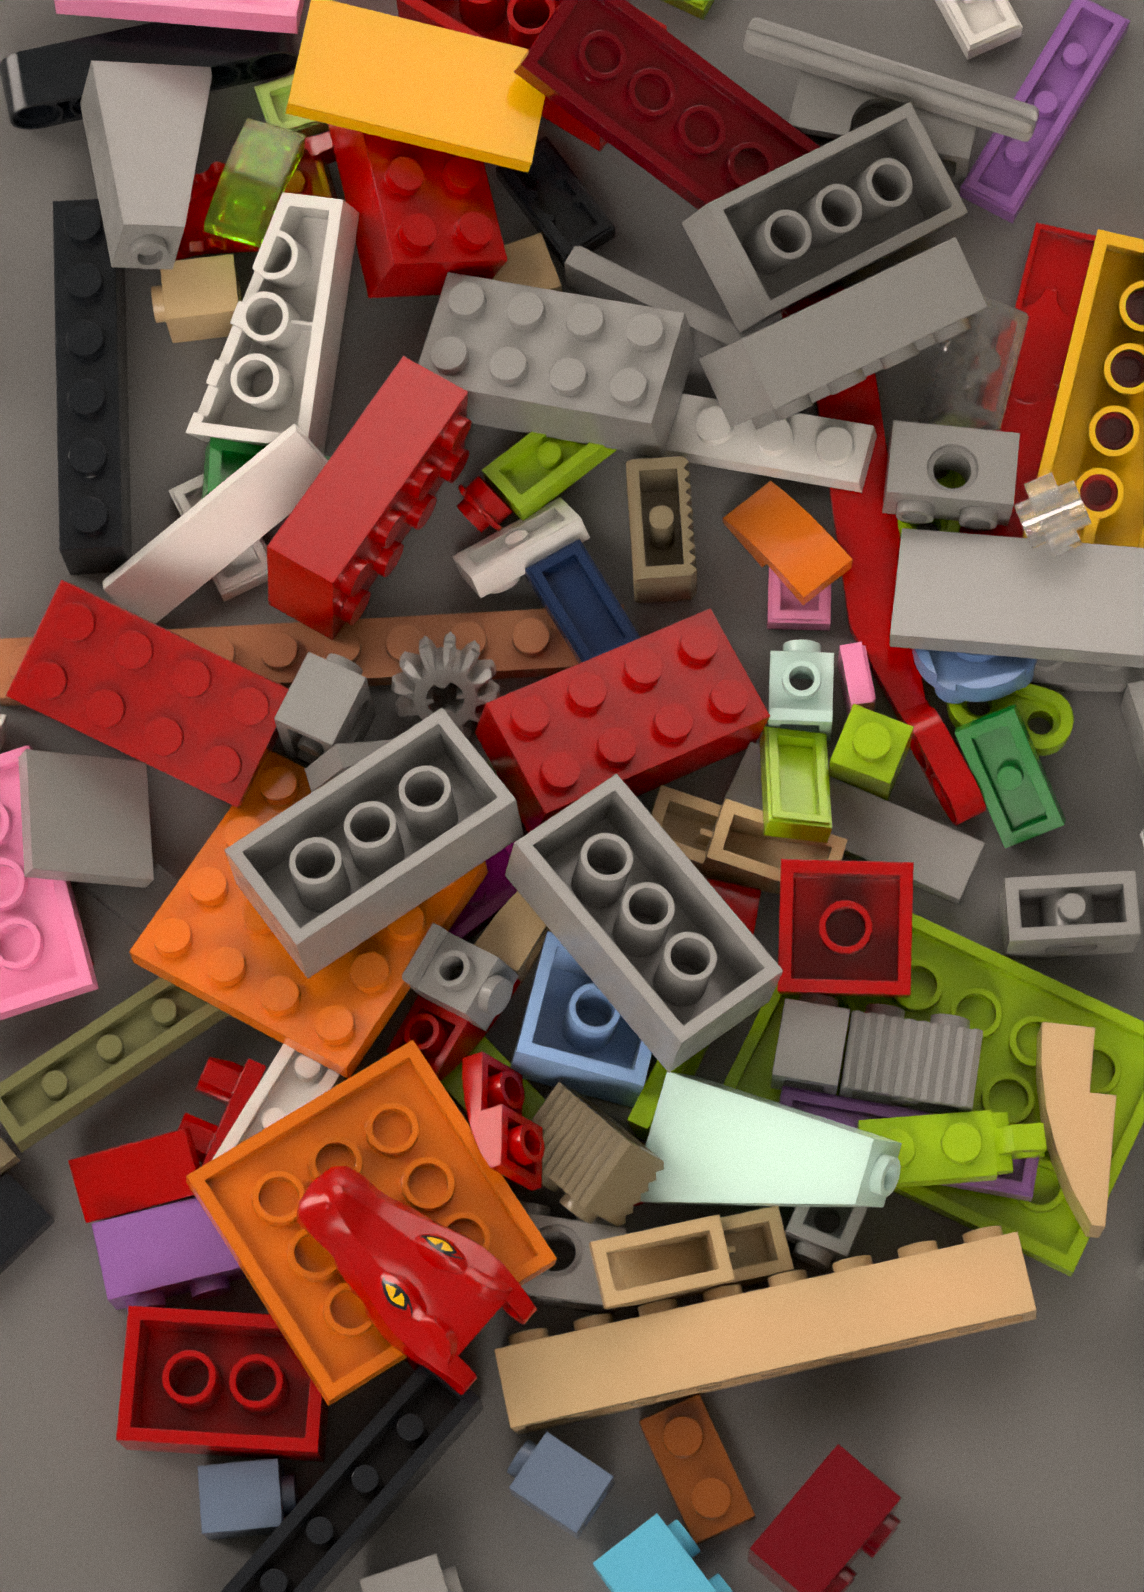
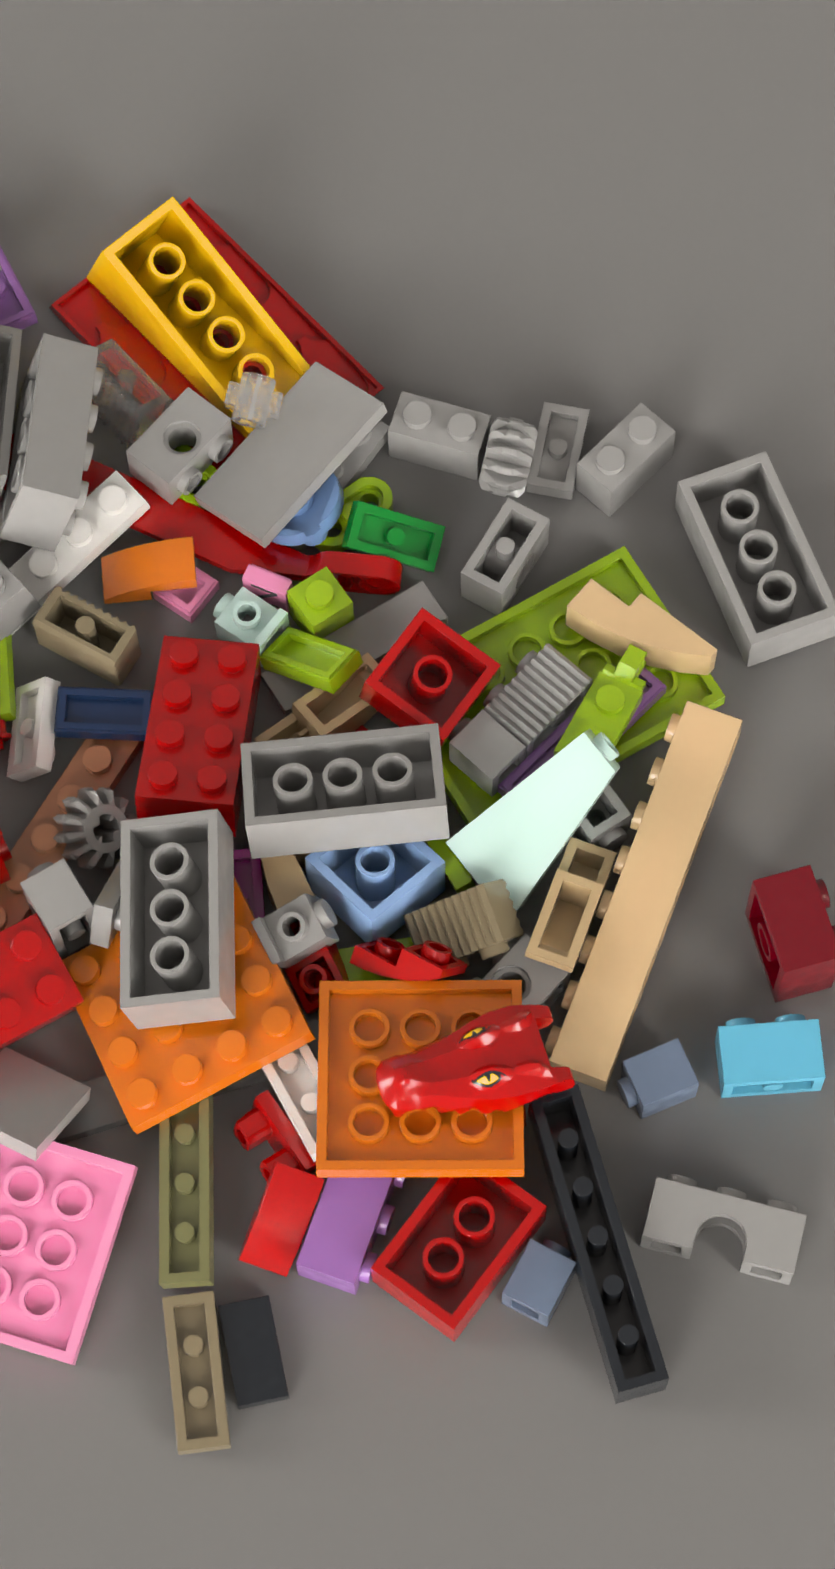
camera: 60 degrees left, 5 degrees down
dark orange plate [639,1394,756,1545] -> none

